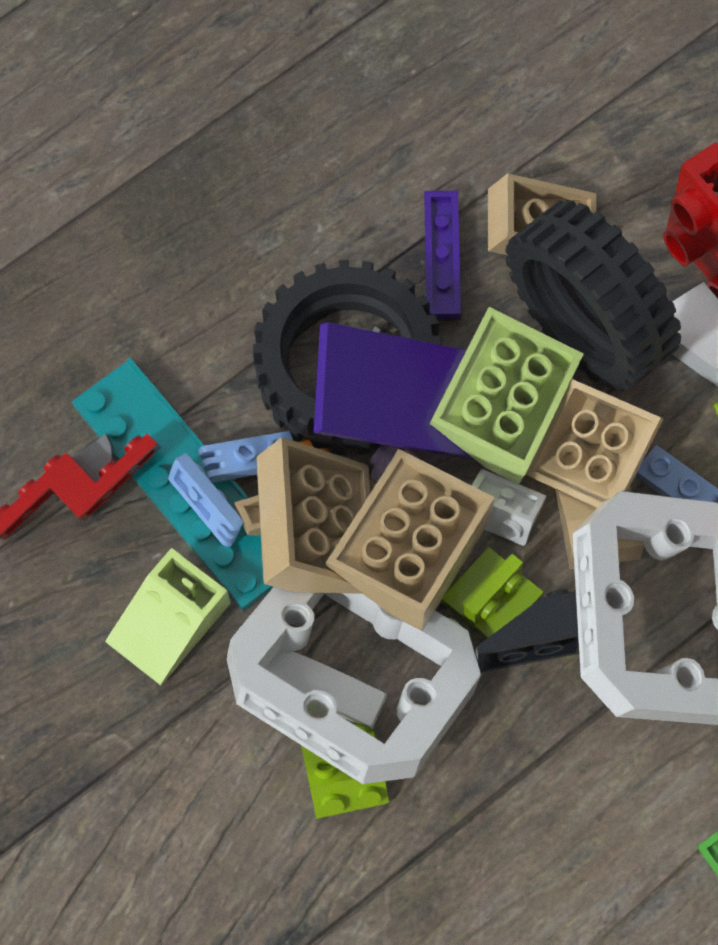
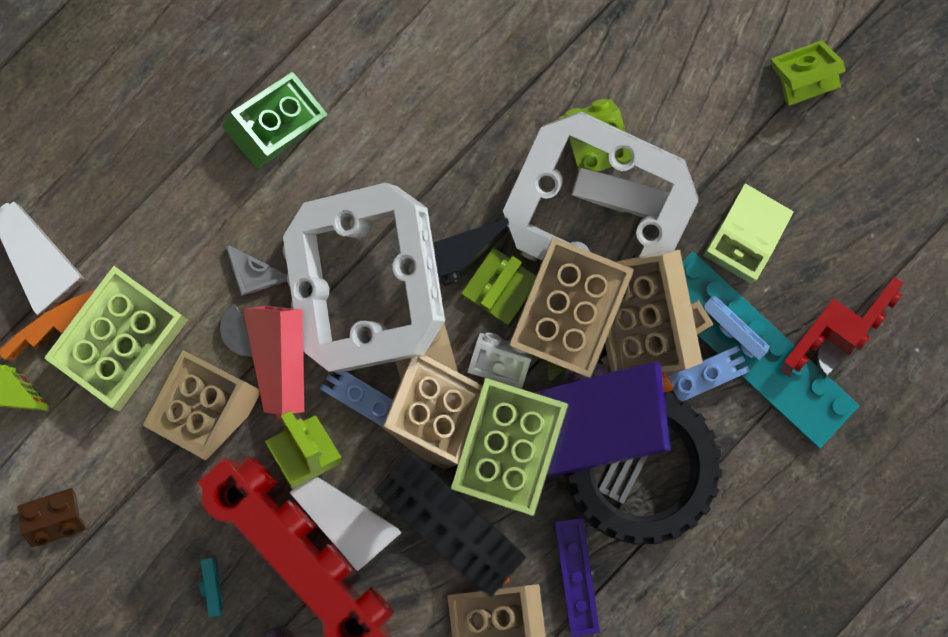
camera: 165 degrees right, 15 degrees up
none -> lime bracket [770,40,846,106]

